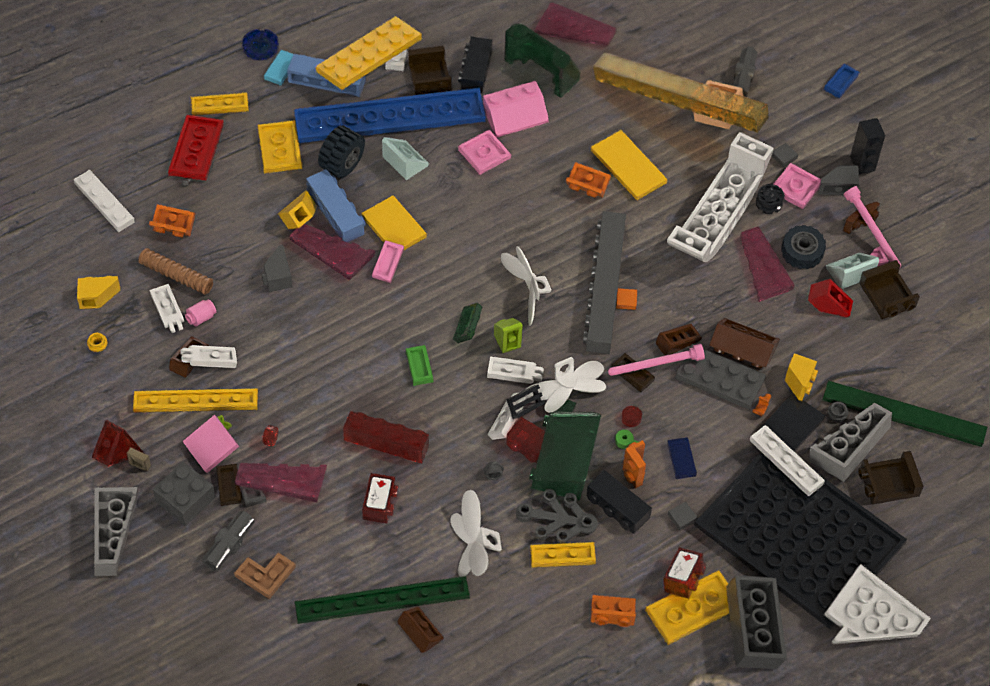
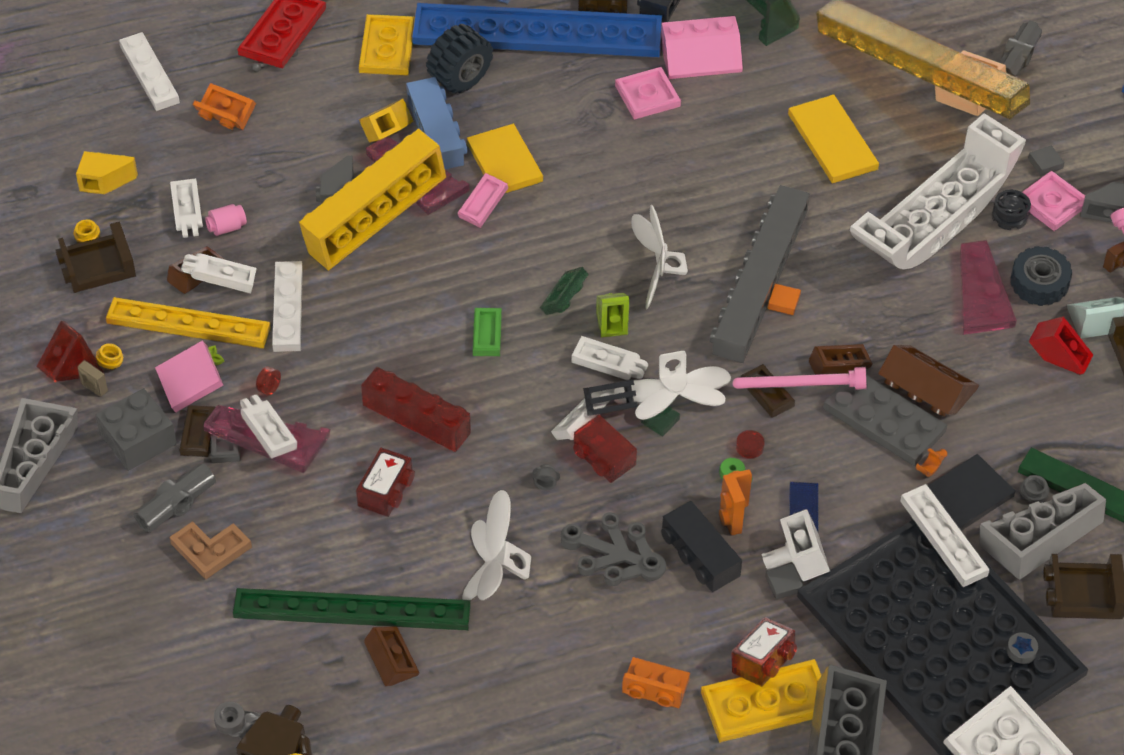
camera: 15 degrees right, 5 degrees down
medium nougat piece [139,248,213,295] -> none
light aqua slope [382,137,429,180] -> none
clear green windscreen [529,412,601,501] -> none
yellow tile [530,542,596,567] -> none
orange bracket [565,162,611,198] -> none
yellow slope [785,353,818,401] -> none
none -> dark brown panel [55,221,136,293]
none -> yellow plate [95,344,123,369]
none -> white hinge [240,394,297,459]
none -> white plate [272,261,303,352]
none -> yellow brick [299,129,446,271]
none -> white brick [762,509,830,581]
none -> dark grey tile [1007,633,1038,664]

